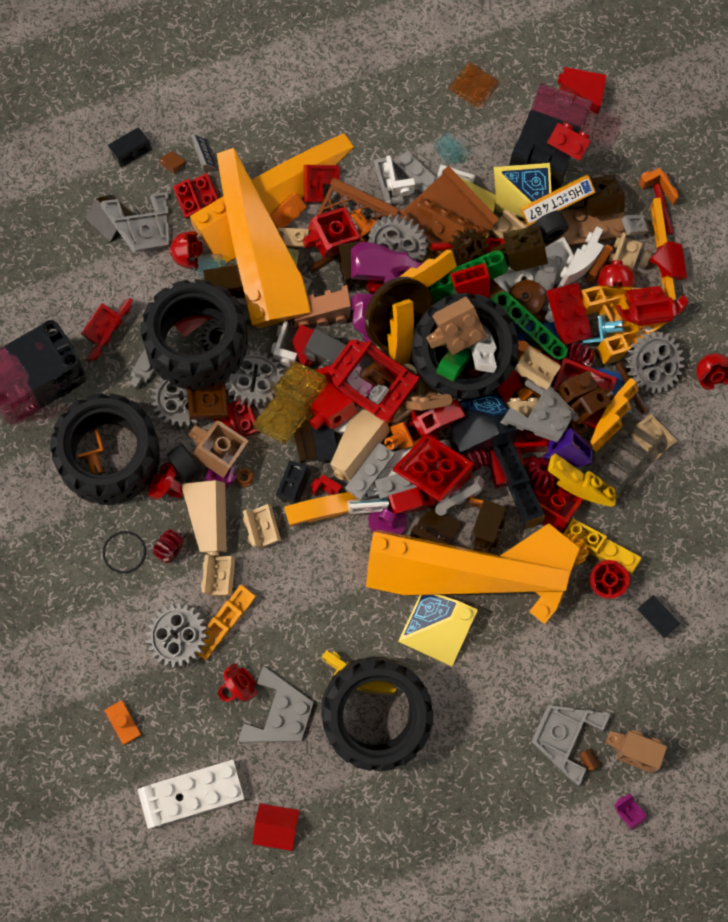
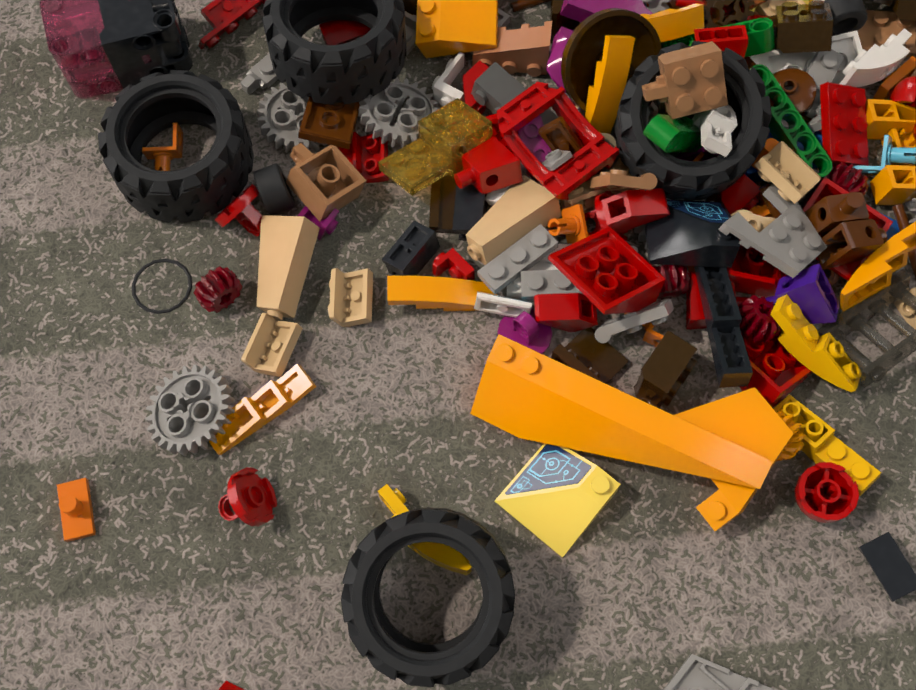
camera: 20 degrees right, 5 degrees down
white hinge [137,760,244,830] -> none
dark orange plate [235,468,254,487] -> none
light grey wing [238,667,314,743] -> none

